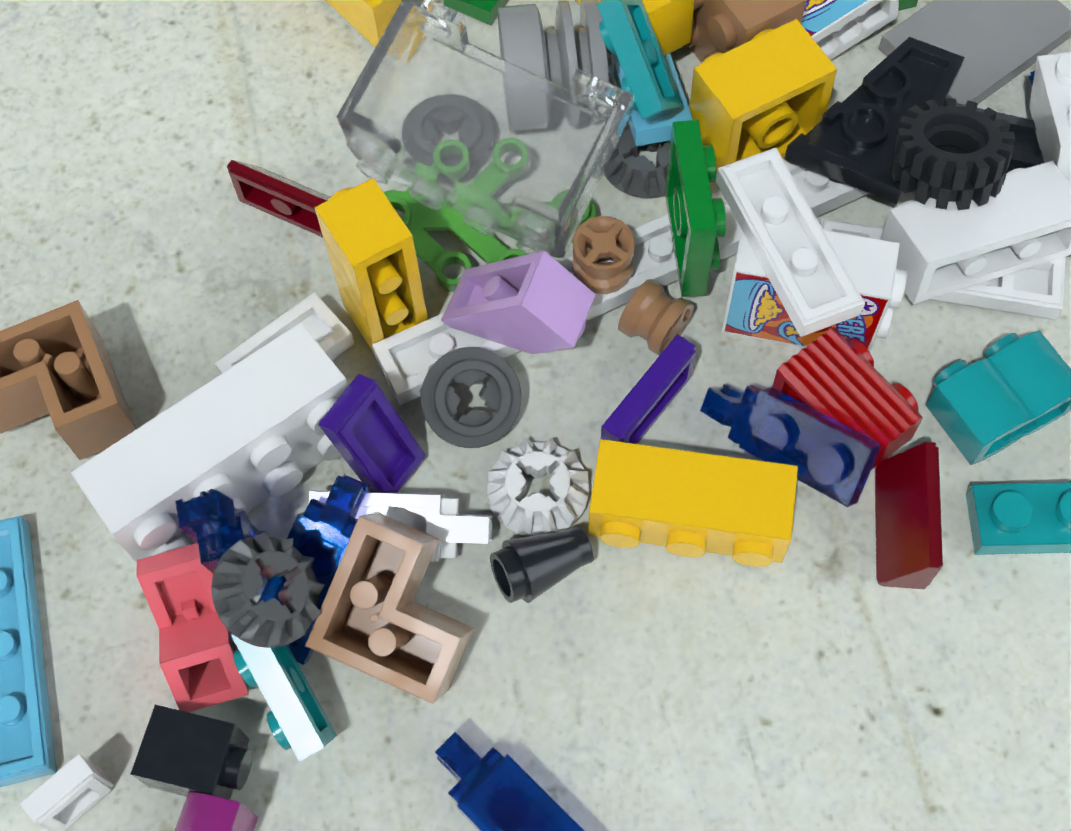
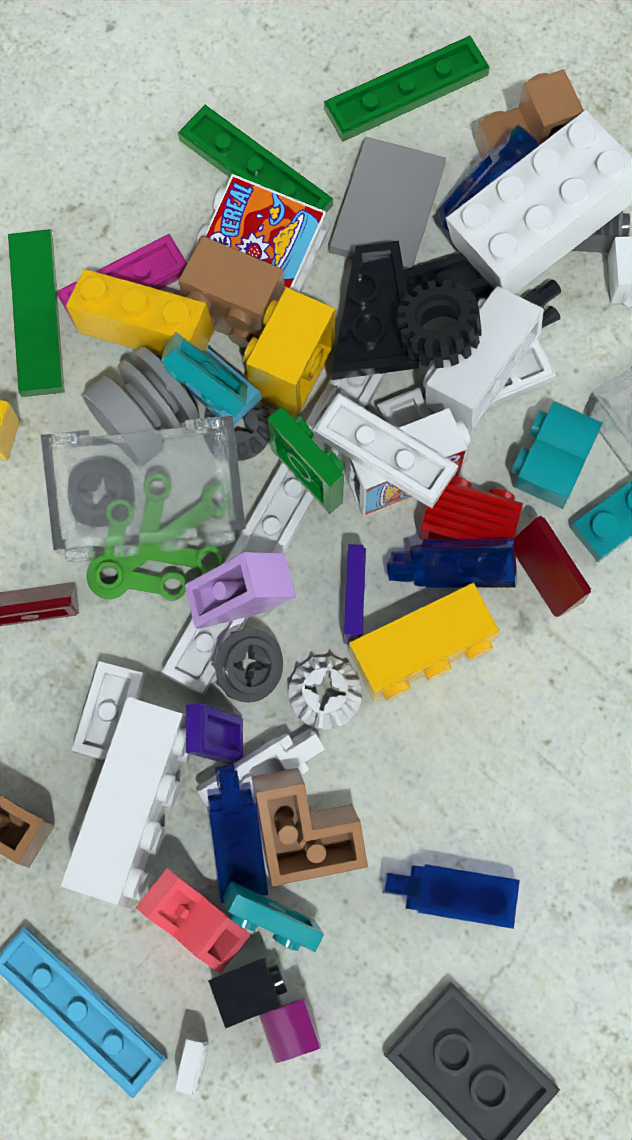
camera: 35 degrees left, 10 degrees up
clear blue hinge [175,489,271,596] -> none
dark grey gear [211,532,325,648] -> none
yellow brick [314,178,428,354] -> none
black cone [490,526,594,603] -> none
medium nougat wheel [572,216,635,294] -> none
medium nougat wheel [618,279,694,356] -> none

